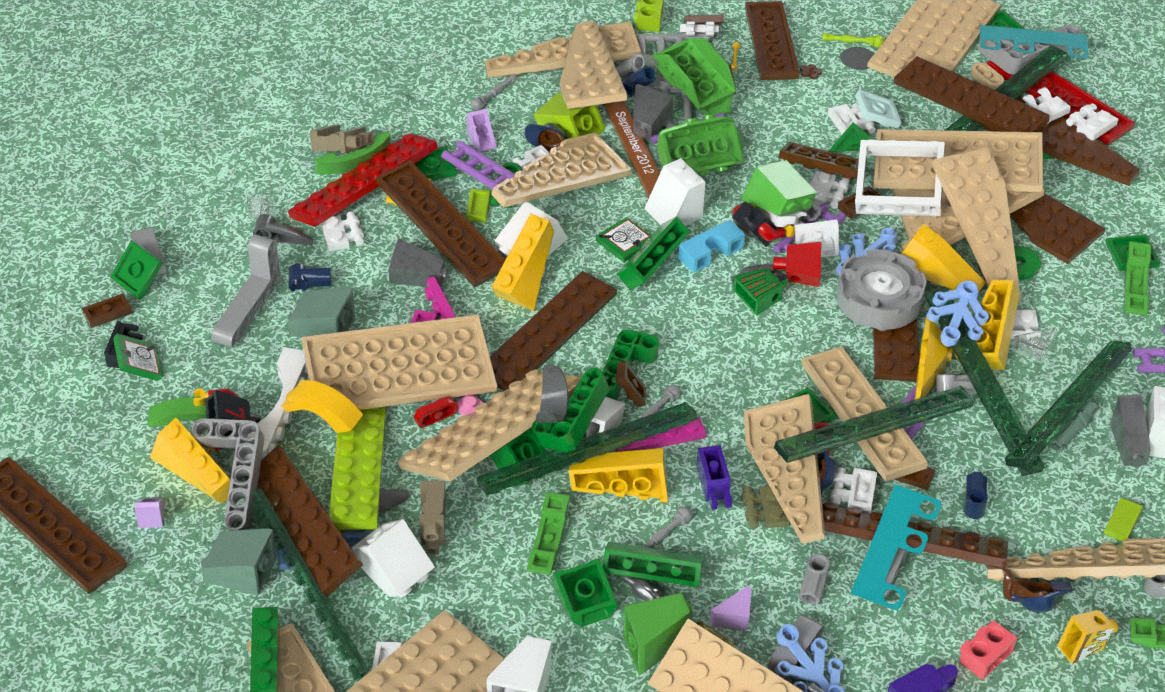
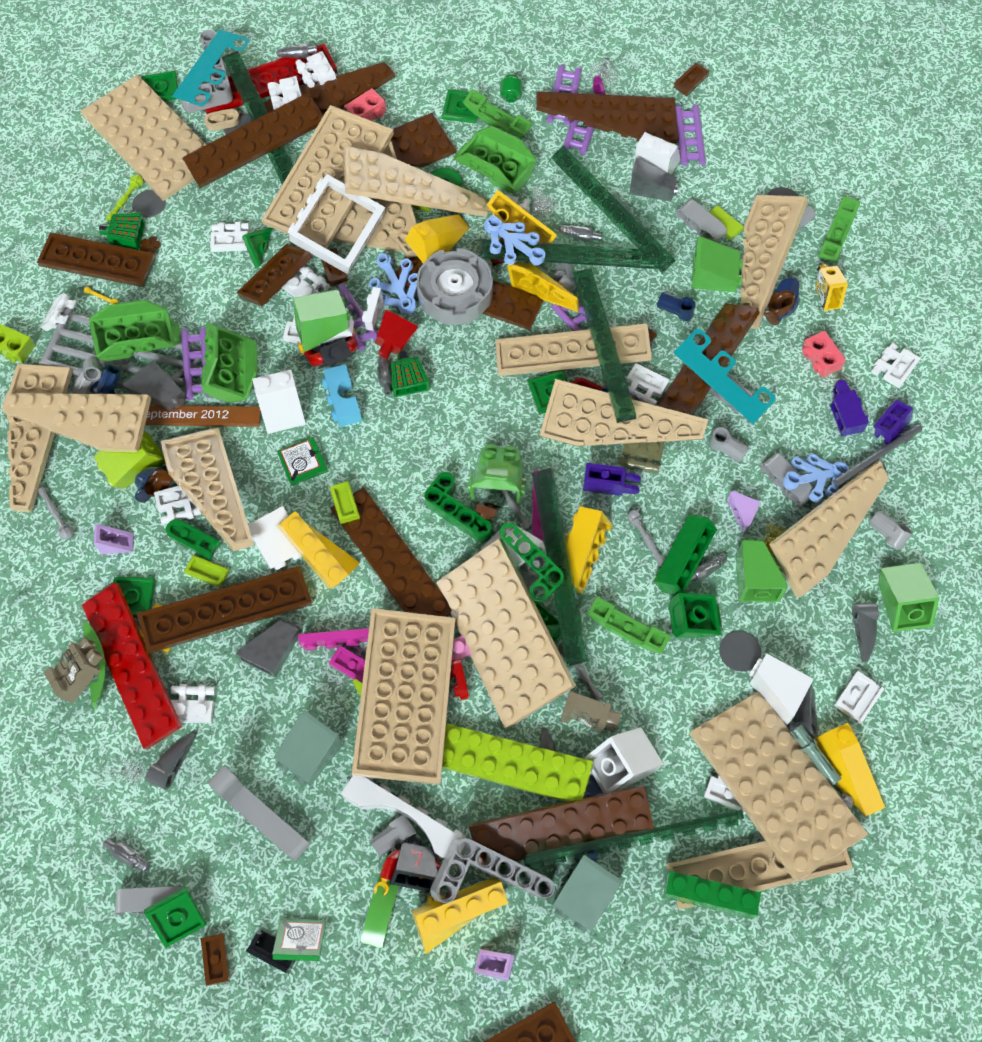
camera: 70 degrees left, 20 degrees up
yellow arch [281,380,363,433] -> none
dark blue piece [288,264,331,291] -> none
medium lavender bar [441,141,515,190] -> none
dark grey piece [536,365,568,423] -> none
green brick [617,216,690,289] -> none
reddish brown plate [684,14,724,25] -> none
light aqua plate [855,90,902,129] -> none
none -> green torso [99,213,146,250]
none -> flat silver piece [103,838,150,871]
none -> flat silver piece [276,44,317,59]
none -> lime tile [329,481,360,524]
none -> coral brick [344,88,386,121]
none -> light grey piece [369,815,417,857]
none -> bright green slope [454,126,537,193]
none -> bright green slope [468,444,526,503]
none -> flat silver piece [558,225,602,242]
none -> light grey piece [558,641,603,701]
none -> light grey beam [676,199,727,242]
none -> bright green slope [691,236,743,292]
none -> dark grey piece [719,631,761,672]

